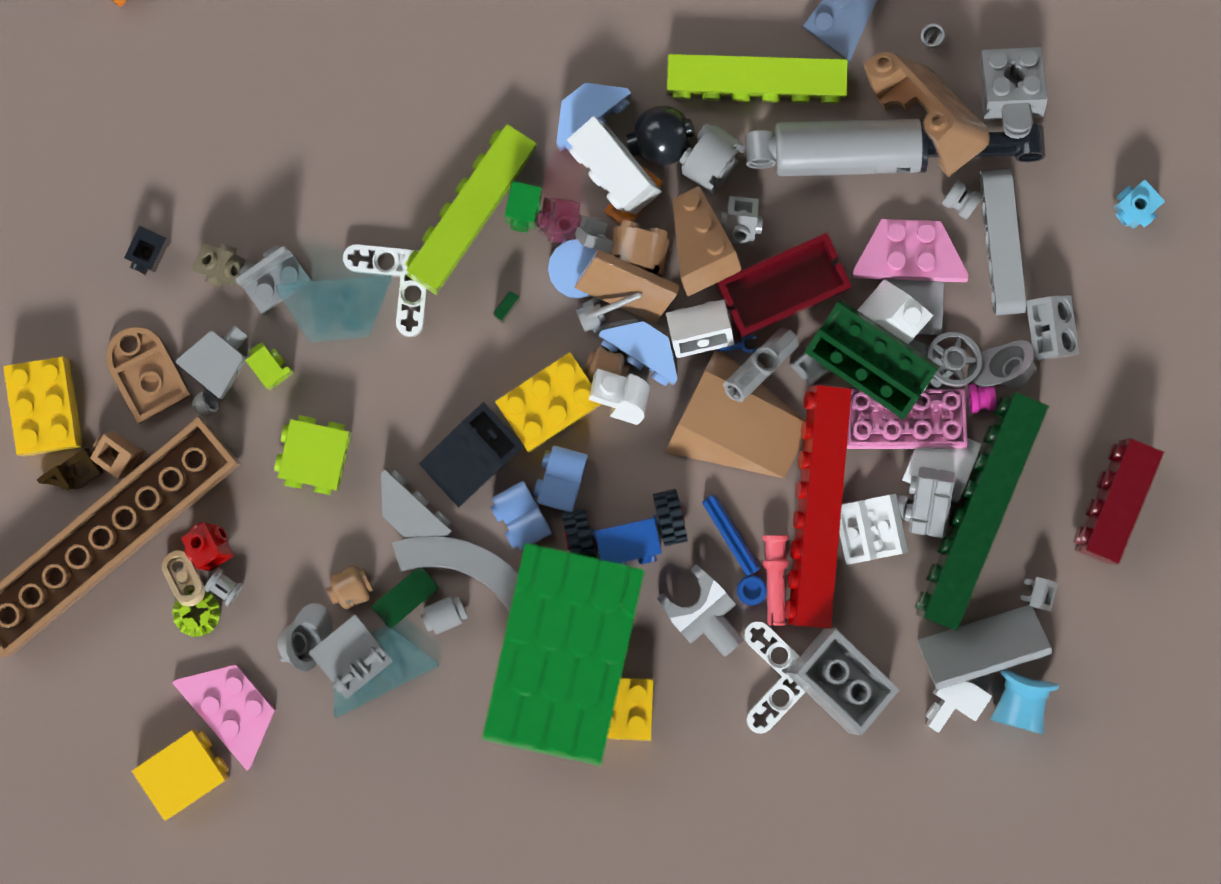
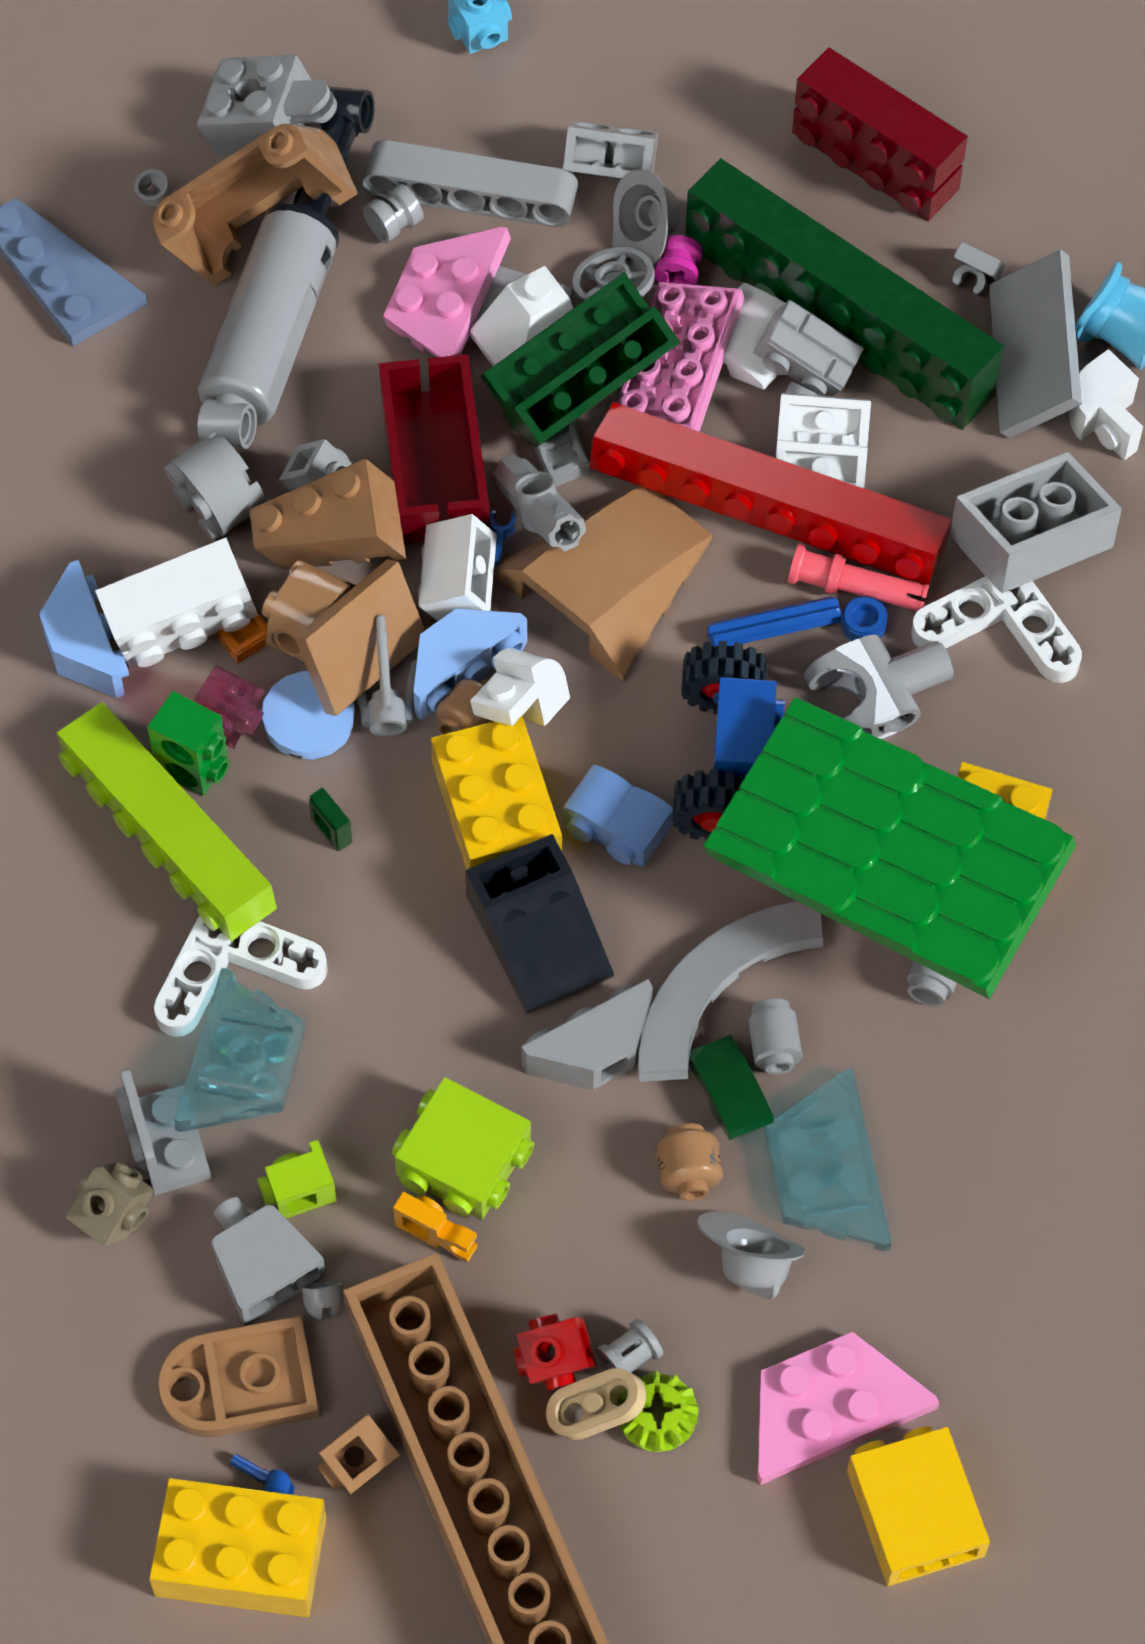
camera: 70 degrees left, 25 degrees down
dark brown slope [36,448,104,490] -> none
black brick [124,226,171,275] -> none
light grey hinge [308,614,393,699] -> none
medium blue brick [490,481,553,551] -> none
light grey slope [575,216,614,253] -> none
black brick [626,106,695,166] -> none
lime brick [667,54,848,105] -> none
none -> blue hand [230,1454,295,1495]
none -> light orange plate [393,1191,478,1263]

